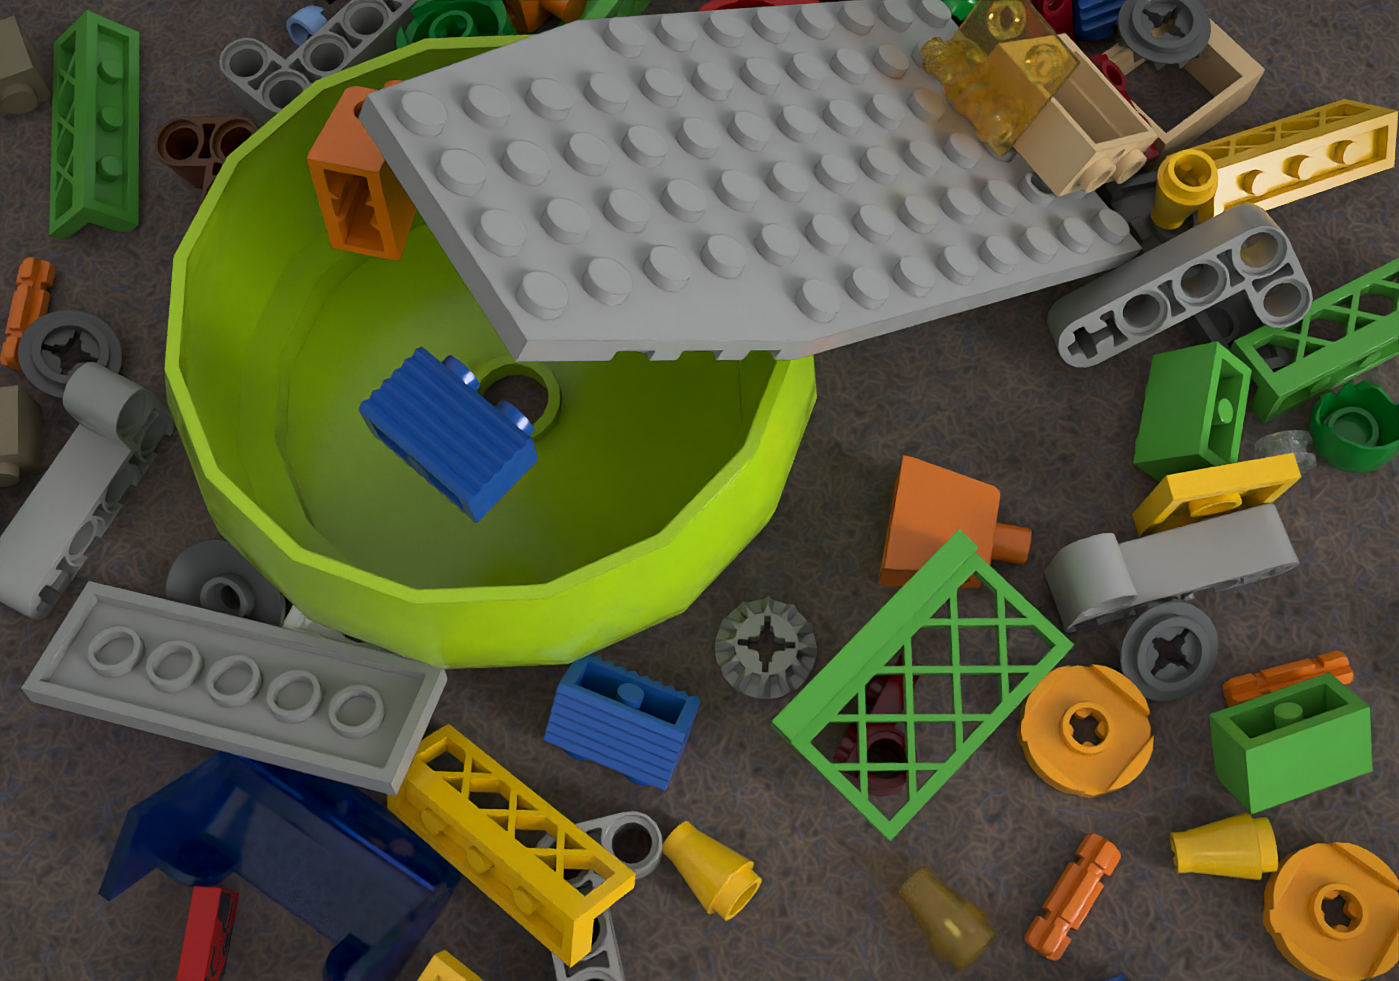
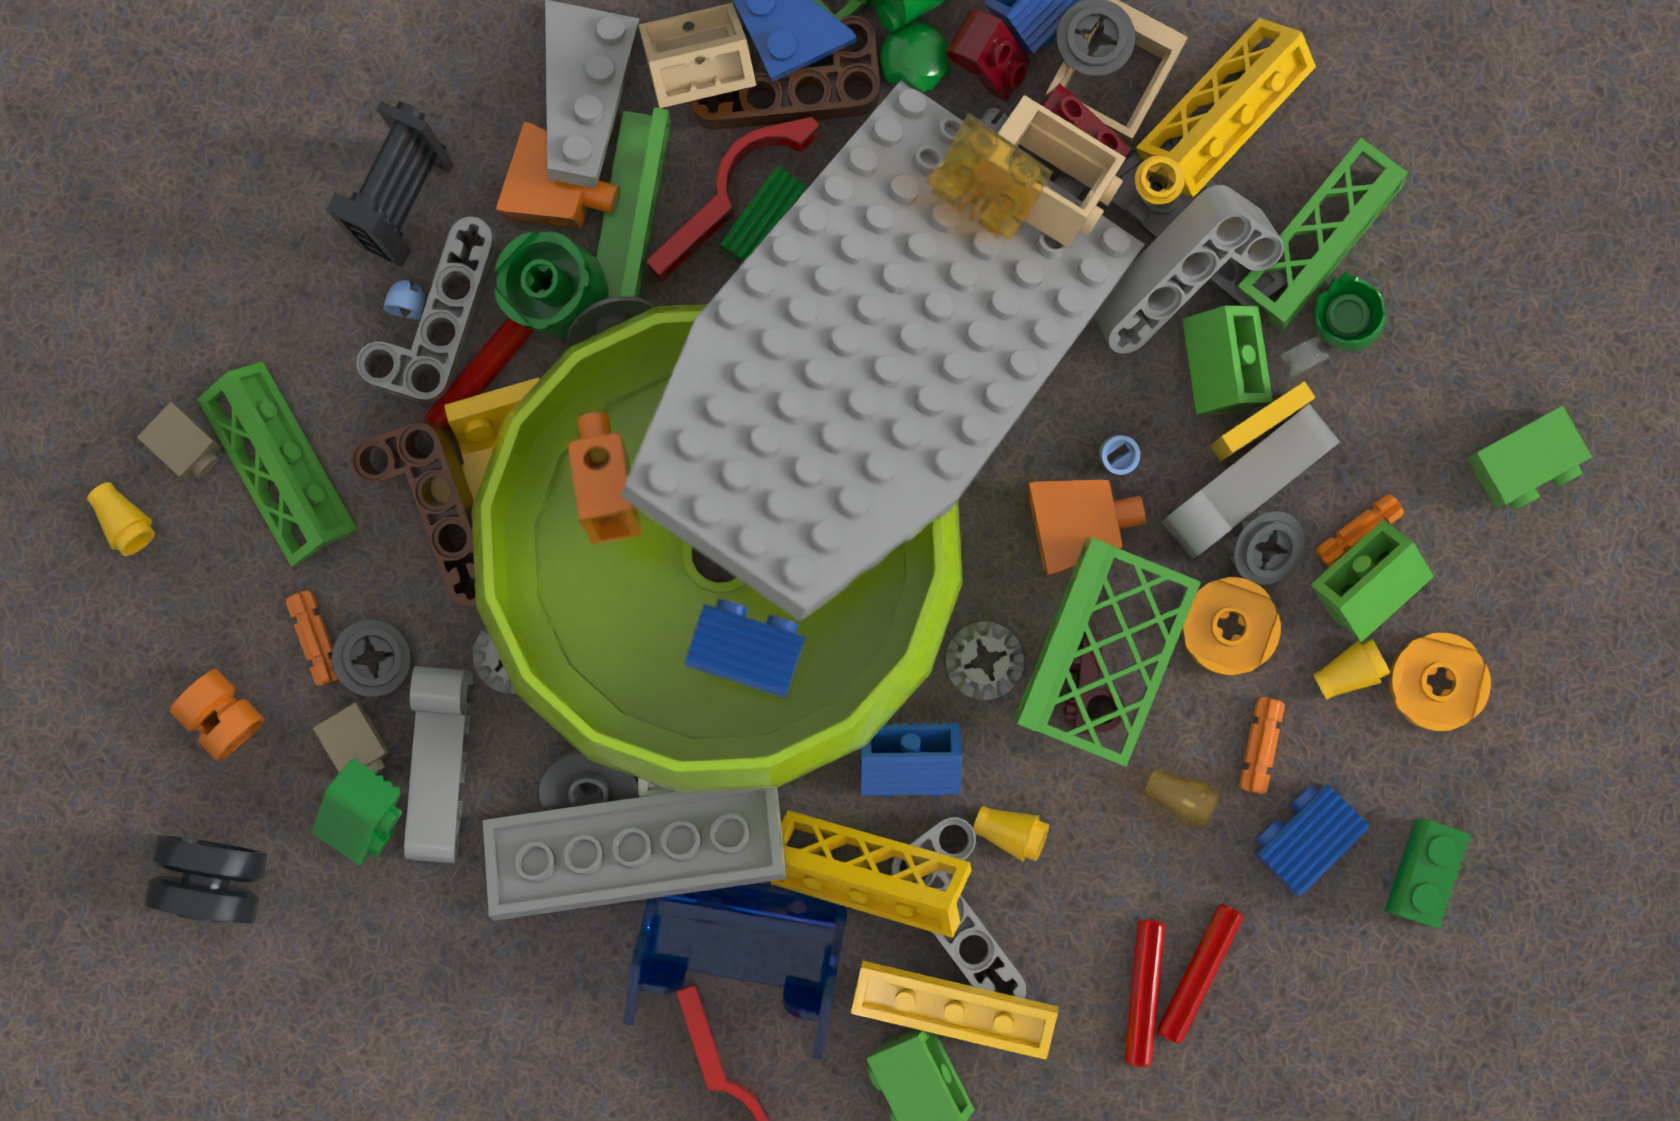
camera: 20 degrees left, 15 degrees up
none -> light blue hinge [1099,434,1140,475]

